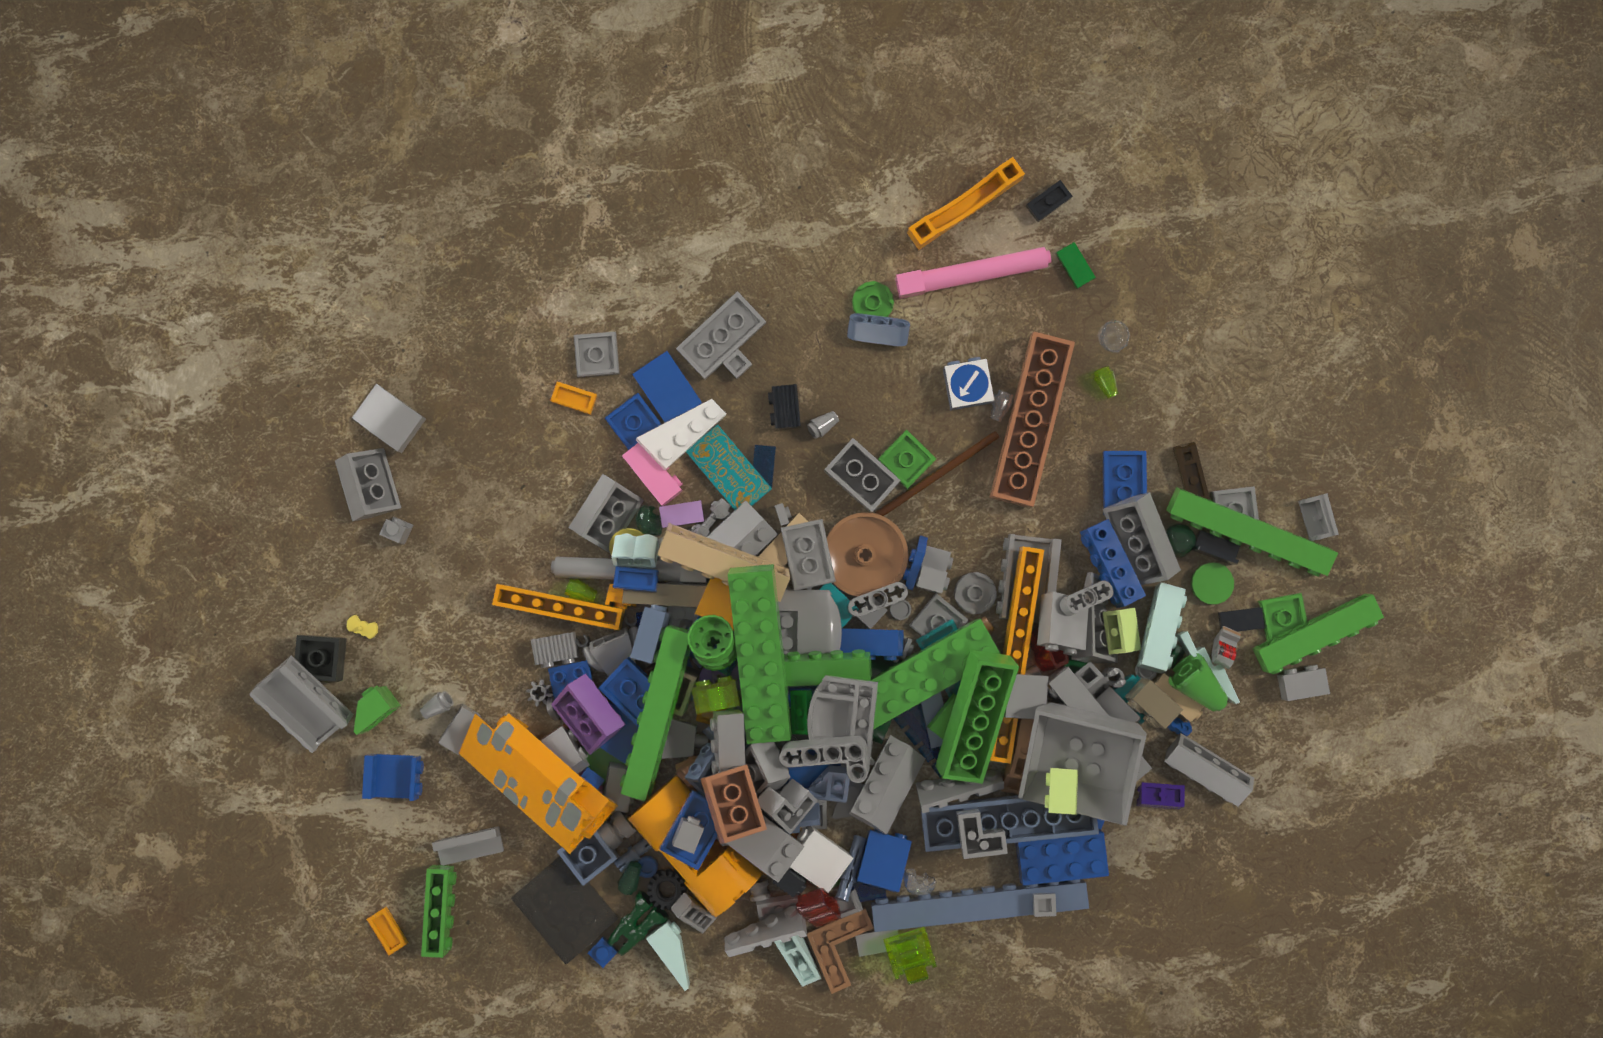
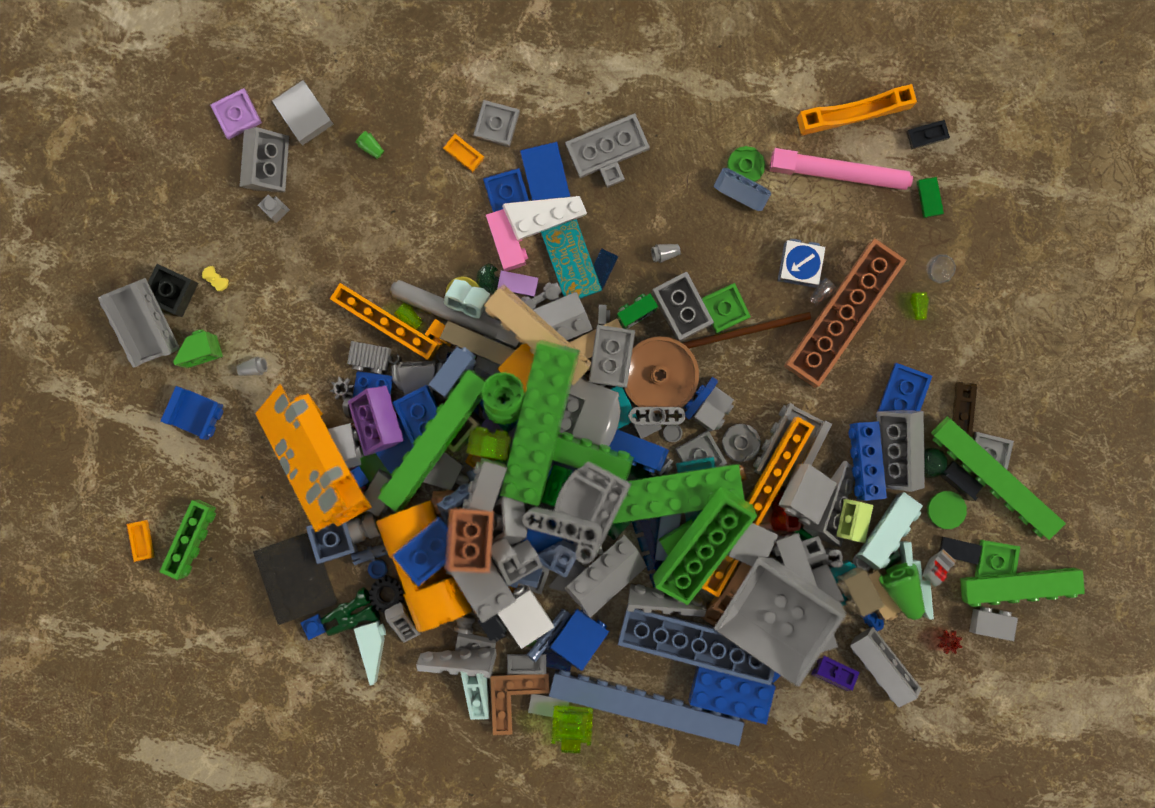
camera: 25 degrees right, 0 degrees up
light grey panel [432,826,504,865] -> none
light grey hinge [438,704,483,755] -> none
light grey slope [568,474,644,553] -> none
blue tile [613,566,659,592] -> none
clear green cone [617,861,642,895] -> none
light grey brick [672,816,704,854] -> none
black brick [768,384,801,430] -> none
clear red brick [796,888,841,927] -> none
clear hair [903,868,936,896] -> none
light grey brick [956,809,1008,859] -> none
light grey plate [1032,893,1056,917] -> none
yellowish green brick [1045,768,1078,815] -> none
light grey beam [1060,581,1113,616] -> none
light grey hinge [1298,494,1339,541] -> none
none -> lavender tile [210,88,262,140]
none -> bright green cone [356,131,384,159]
none -> green piece [616,293,658,329]
none -> clear red gear [937,630,963,654]

